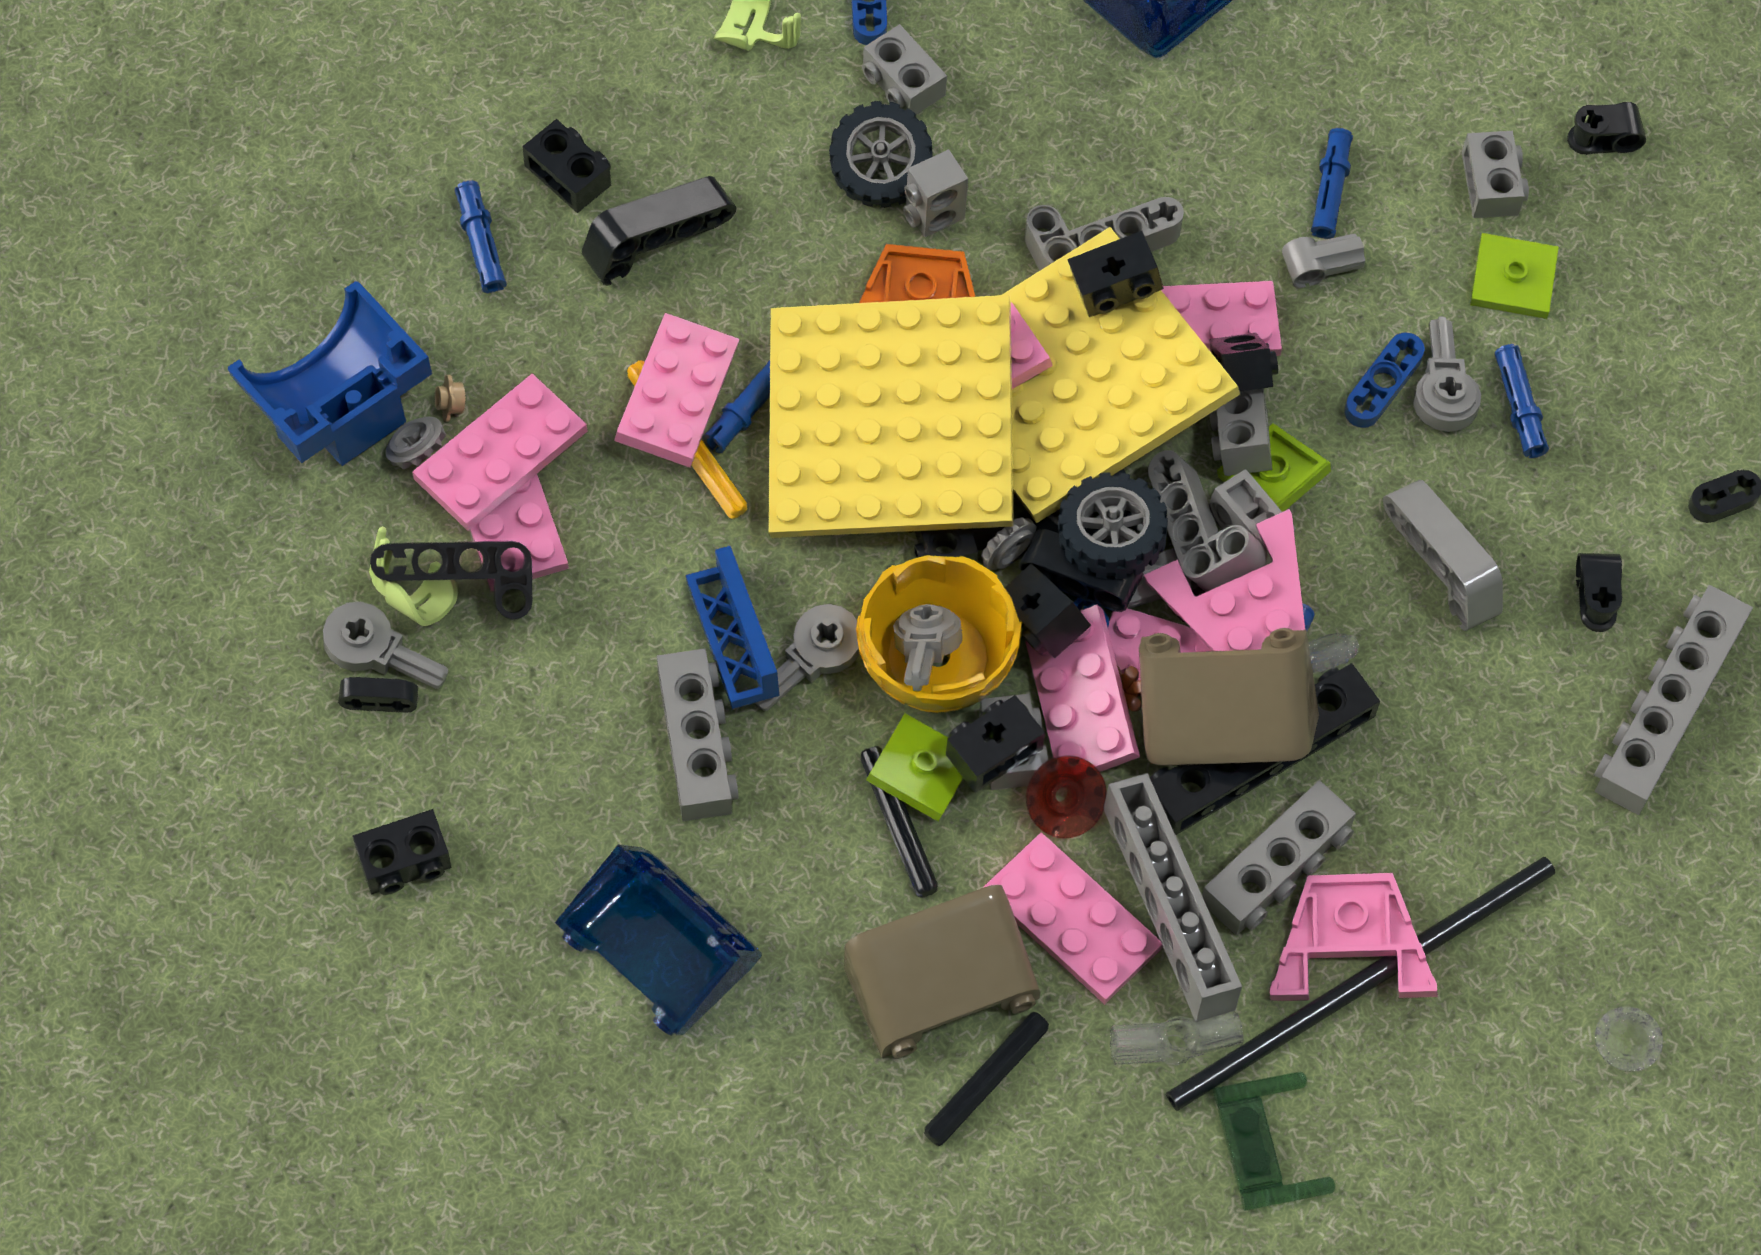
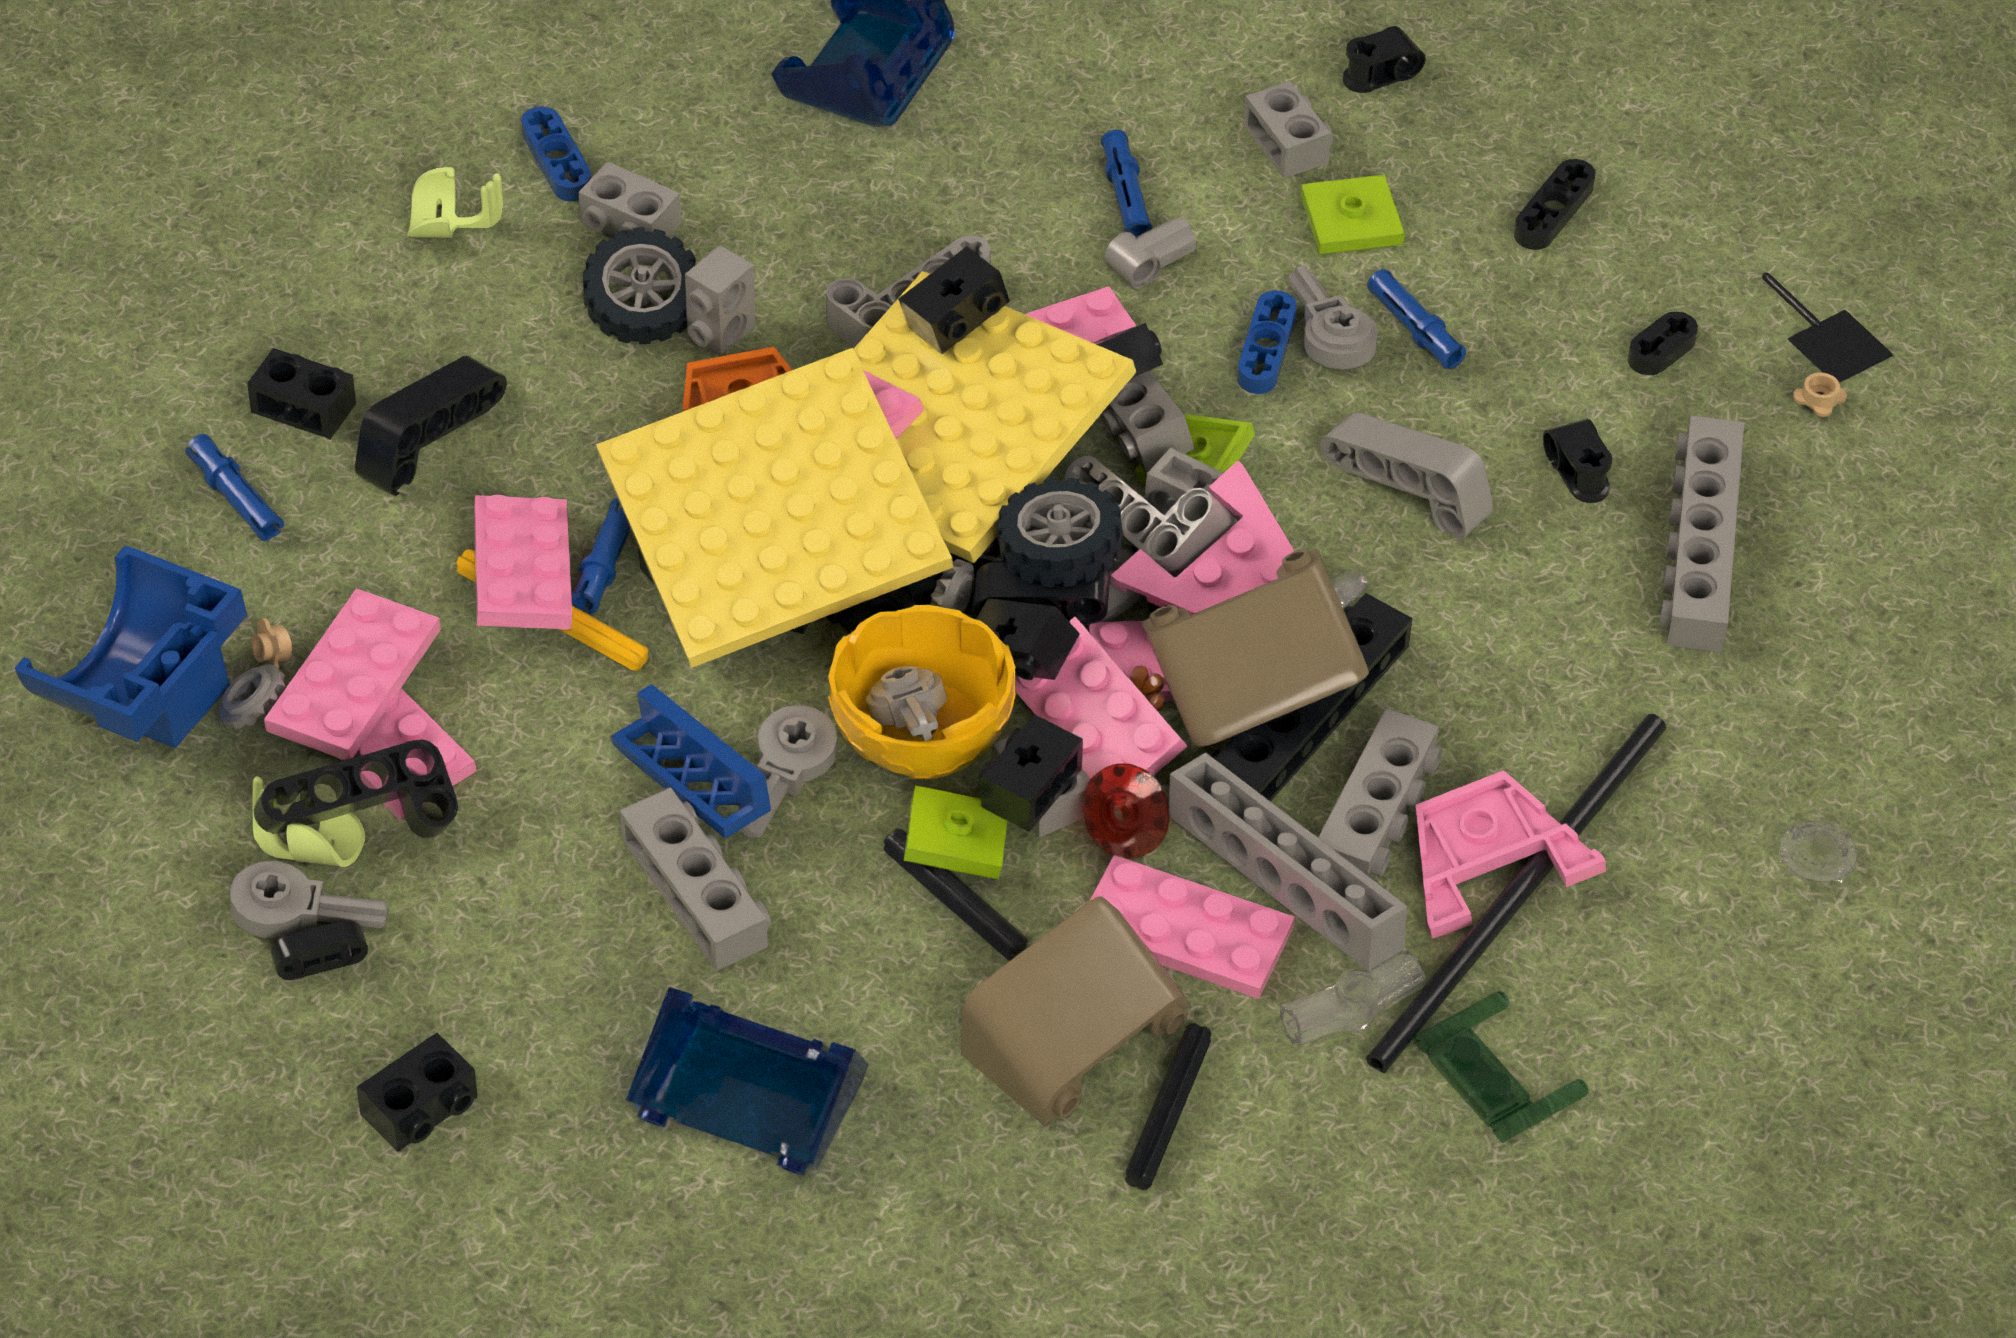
camera: 20 degrees left, 15 degrees down
none -> black beam [1514,159,1596,250]

